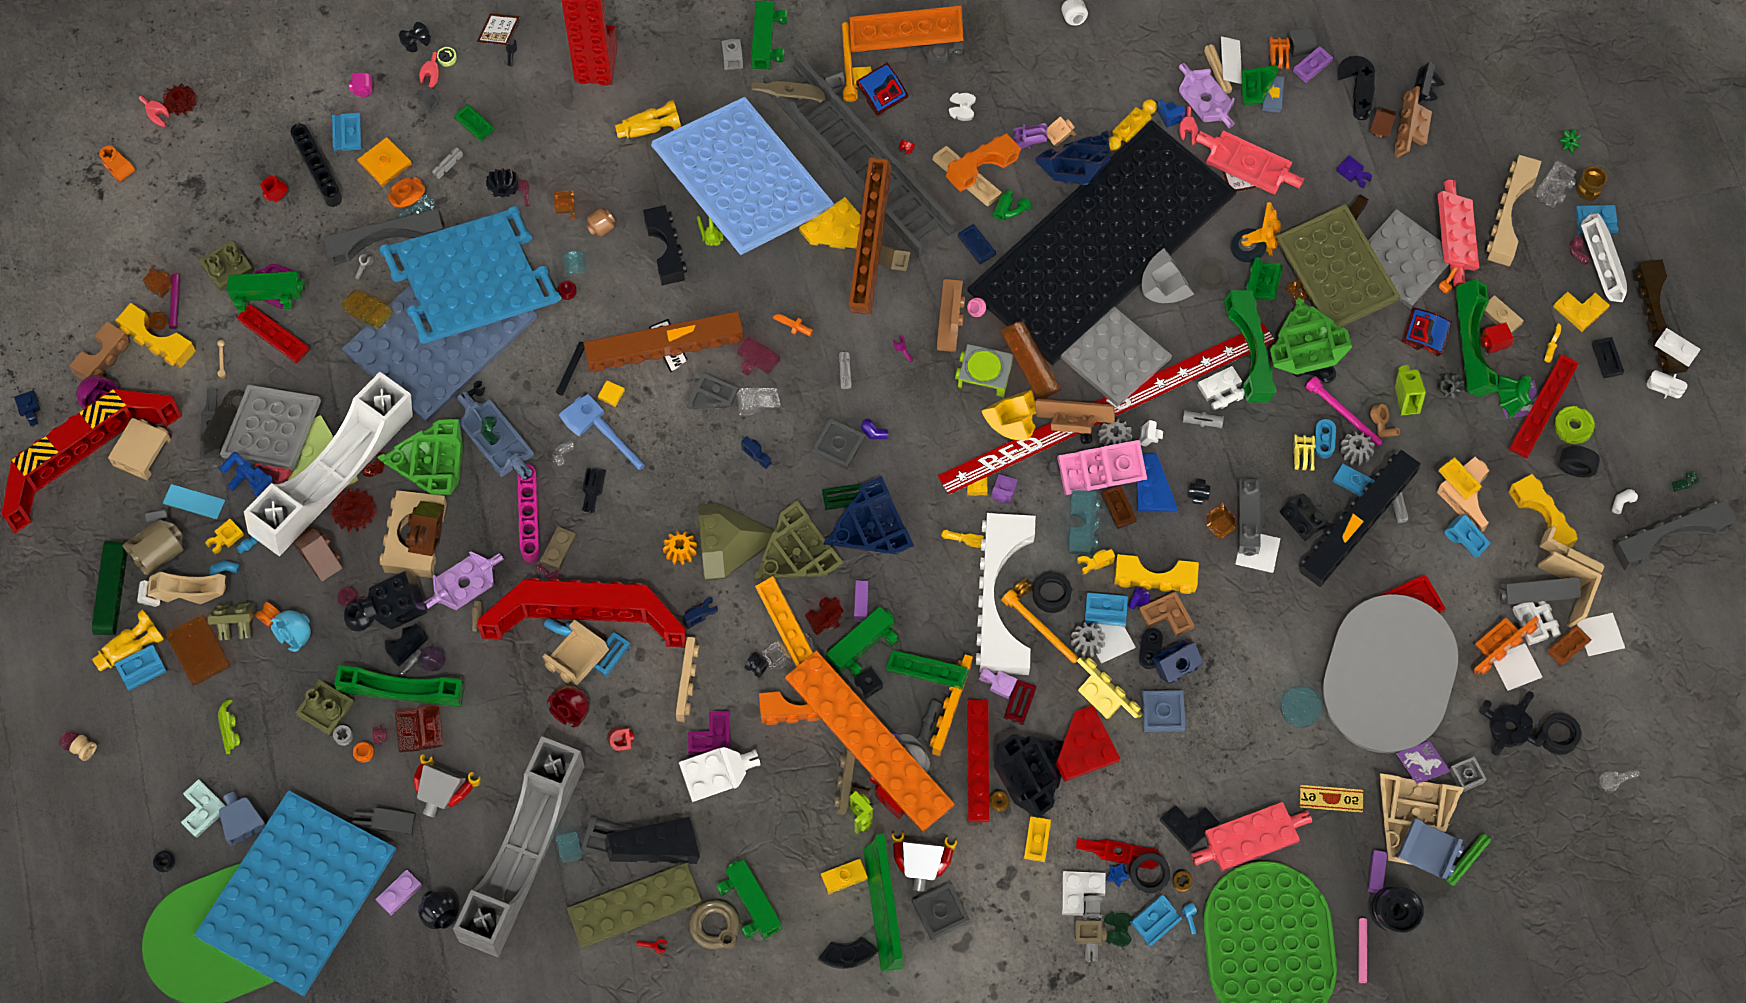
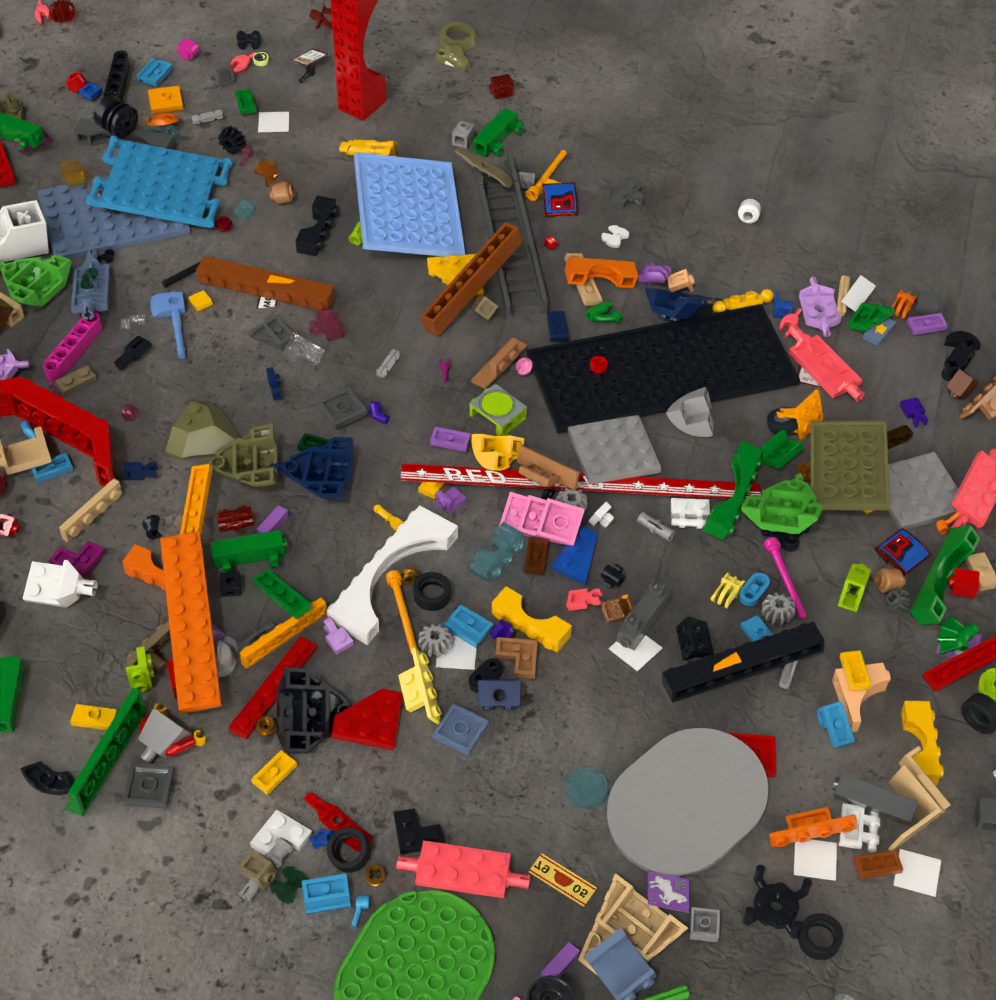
camera: 30 degrees right, 15 degrees down
light grey hand [354,254,374,280] -> none
light orange gear [663,530,697,565] -> none
orange piece [773,314,813,336] -> none
orange plate [850,6,964,52] -> none
clear orange brick [1001,322,1061,399] -> none
dark red tile [1004,680,1037,725] -> none
yellow plate [1077,549,1115,575] -> none
medium nougat plate [1370,404,1400,438] -> none
none -> blue plate [79,82,103,101]
none -> black wheel [94,95,138,139]
none -> clear pink plate [121,404,138,422]
none -> white sticker [258,112,289,132]
none -> medium lavender plate [430,427,471,452]
none -> coral plate [566,588,603,611]
none -> red tile [590,356,608,373]
none -> medium nougat head [874,568,906,593]

